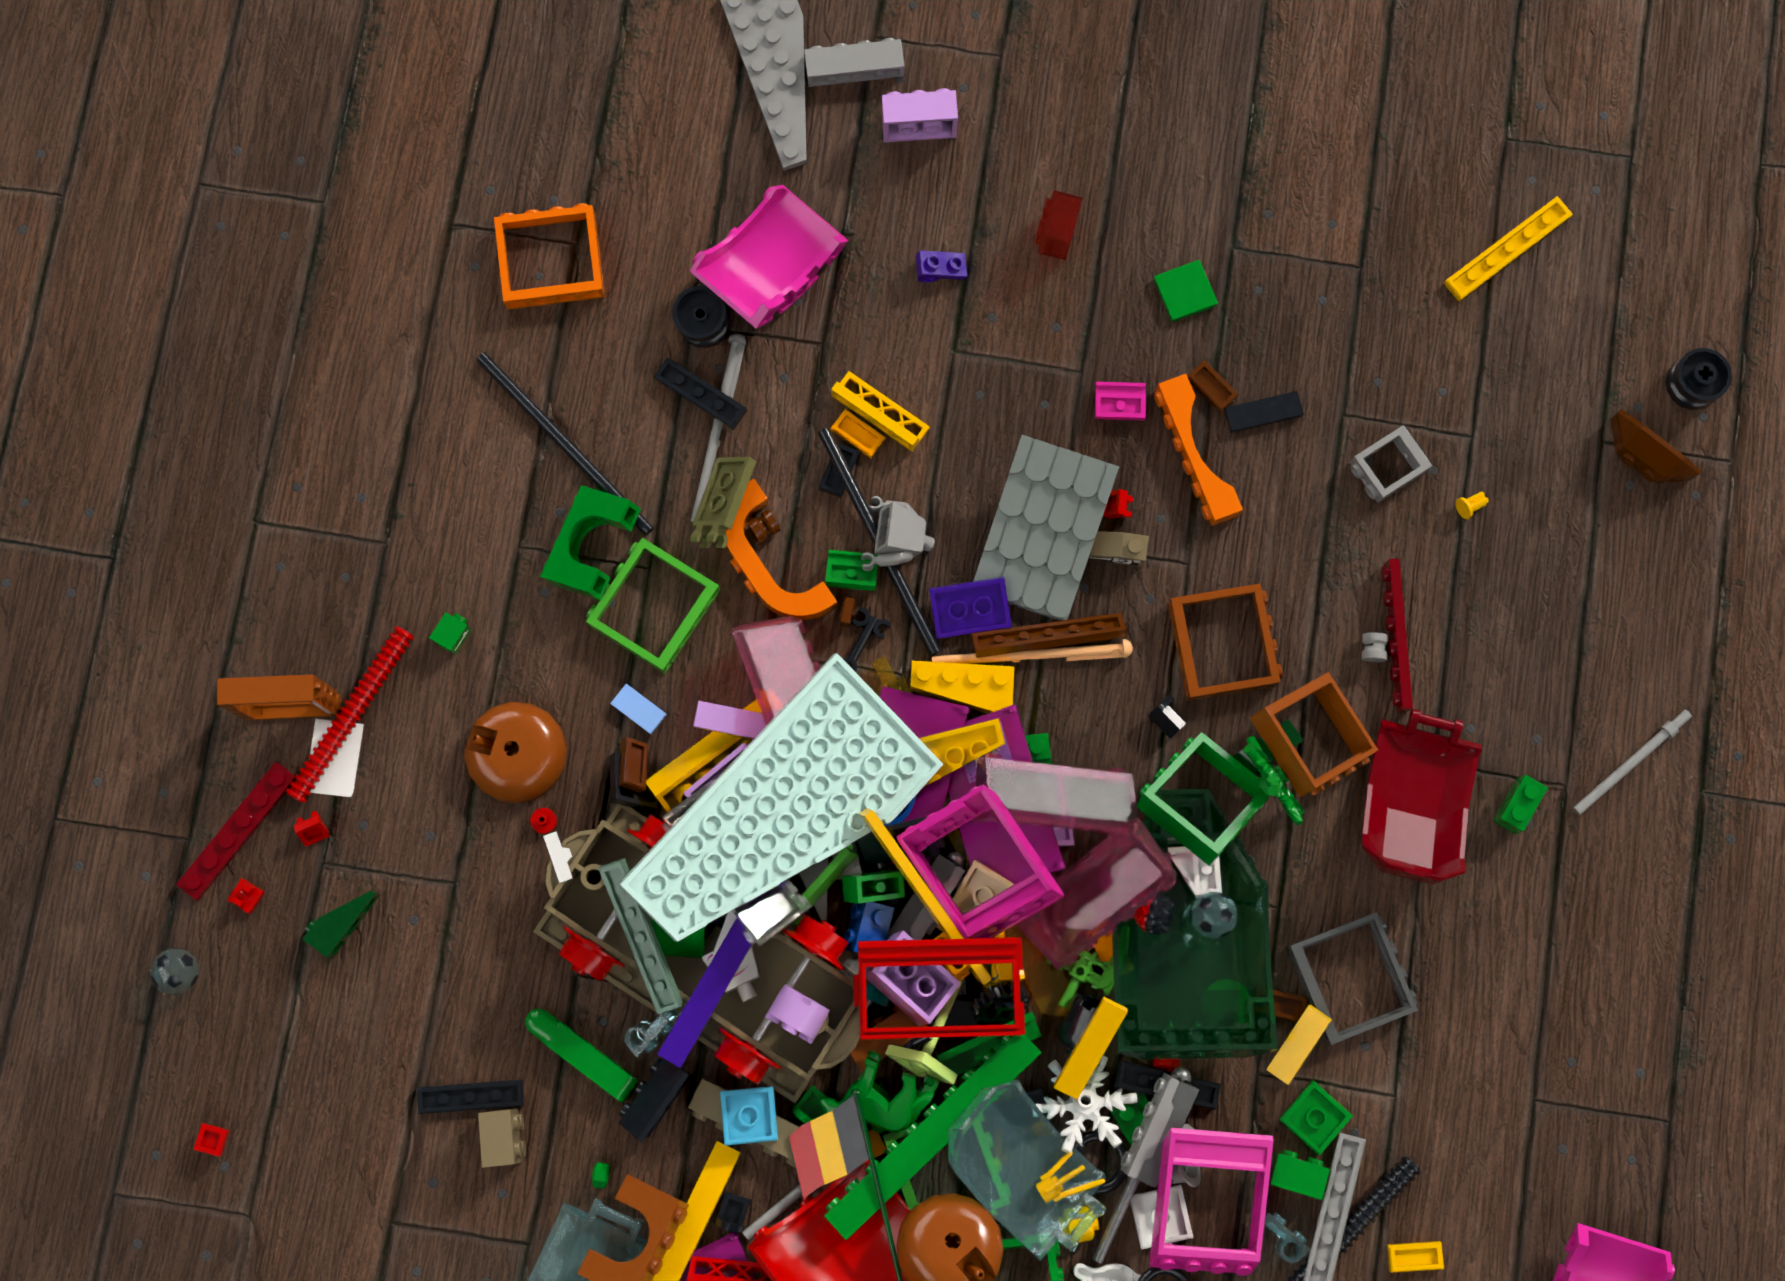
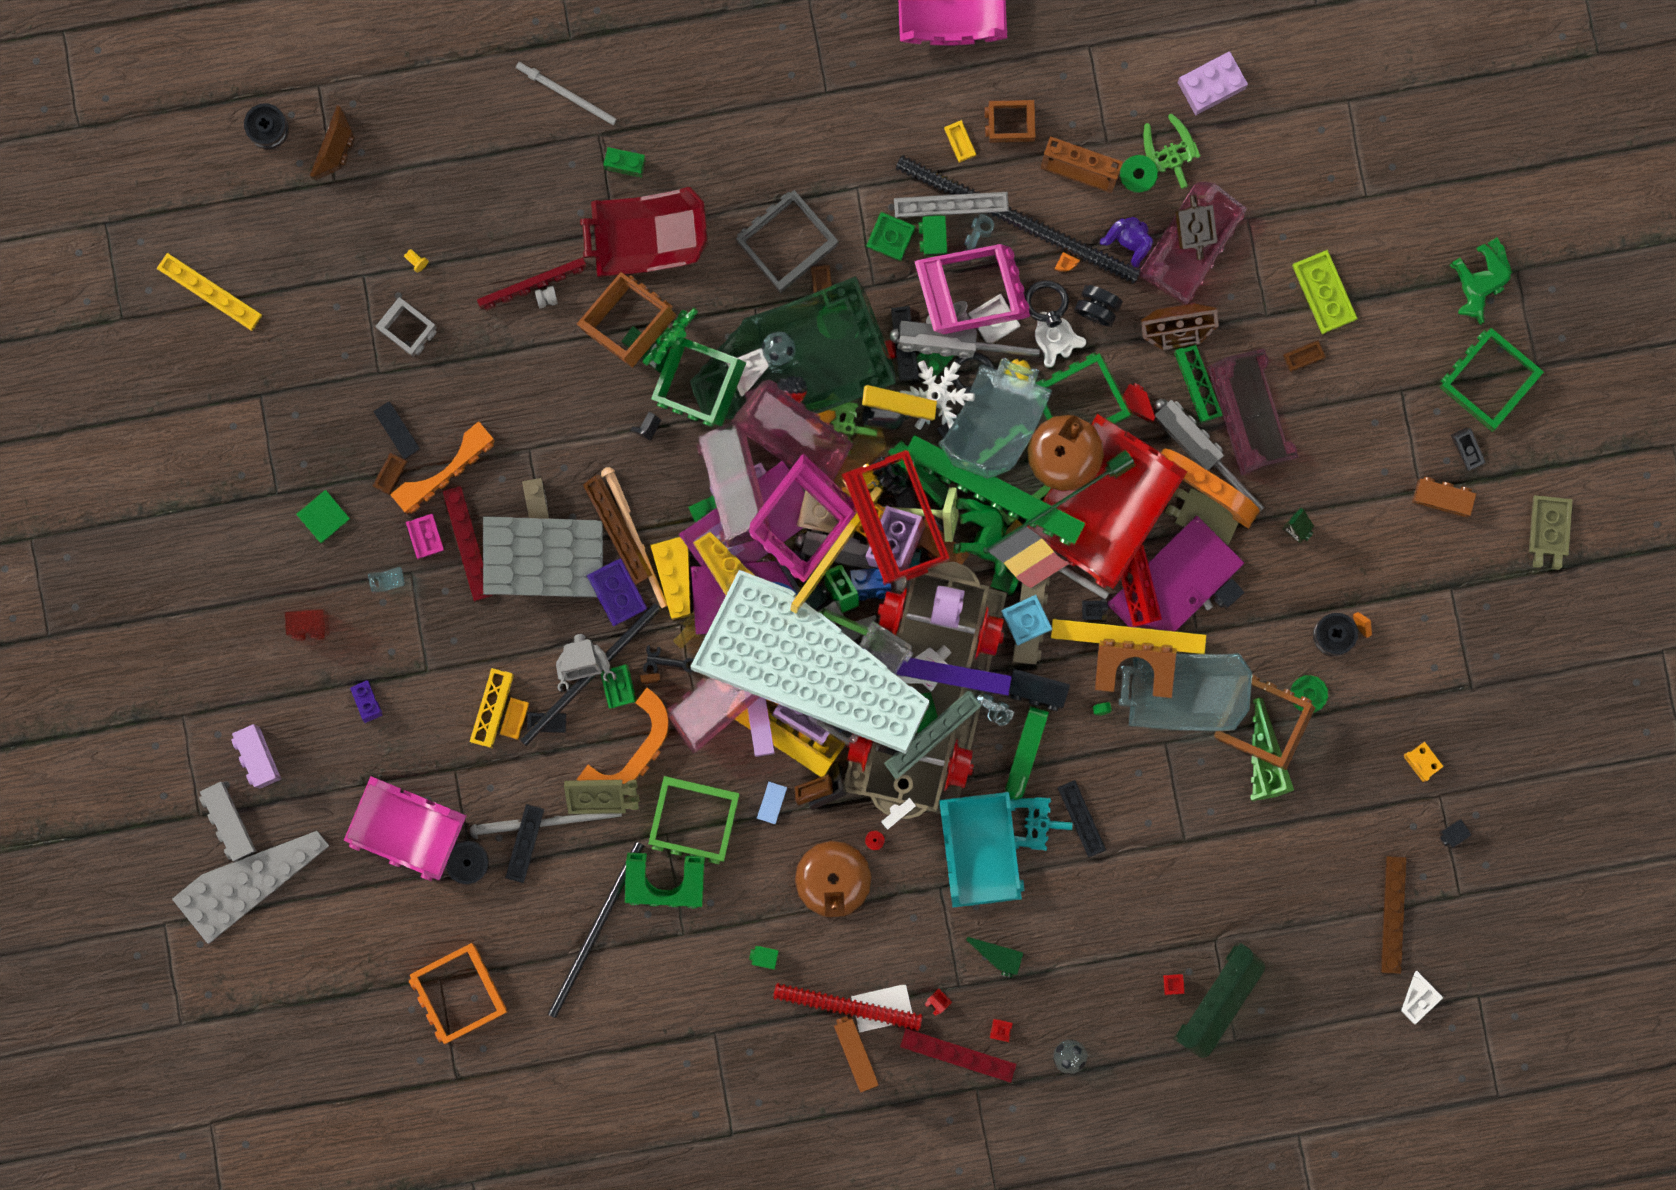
camera: 105 degrees left, 5 degrees up
dark tan brick [478,1108,526,1168] -> none
reddish brown wheel [747,509,781,543] -> none
yellow plant [1036,1152,1105,1203] -> none
red tile [1103,489,1133,519] -> none
dark orange window [1168,583,1283,701] -> none
yellow tile [1266,1004,1332,1085] -> none
none -> clear light blue bracket [368,567,405,592]
none -> dark red plate [443,486,493,602]
none -> teal panel [939,792,1025,908]
none -> teal bar [1014,797,1073,851]
none -> clear green windscreen [1172,943,1265,1058]

